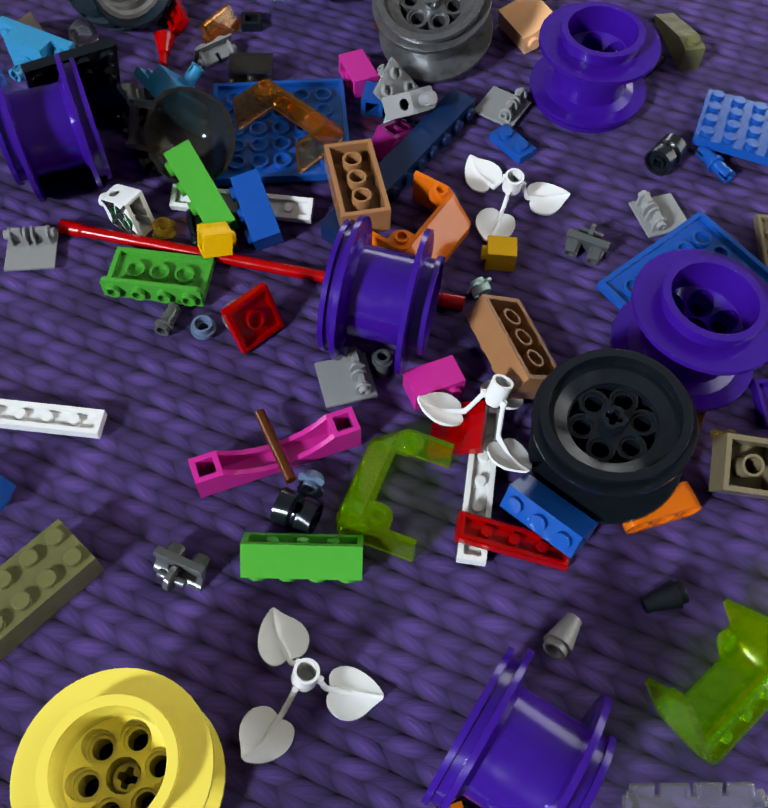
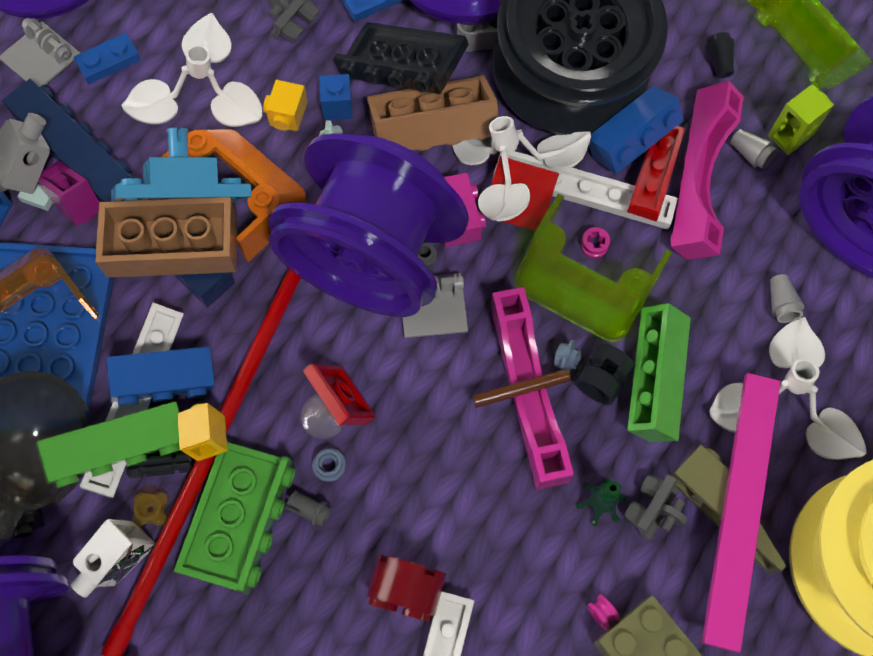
camera: 80 degrees left, 10 degrees up
none -> dark azure brick [111,128,251,202]
none -> blue brick [319,74,353,121]
none -> black bracket [333,22,469,94]
none -> dark red brick [367,554,446,622]
none -> dark green piece [577,478,626,526]
none -> dark pink bush [580,227,610,259]
none -> dark pink bush [587,594,621,631]
none -> dark pink arch [671,81,744,260]
none -> olive slope [671,445,786,575]
none -> dark pink tile [701,373,781,653]
none -> lime brick [767,84,835,155]
none -> light grey cone [769,274,804,323]

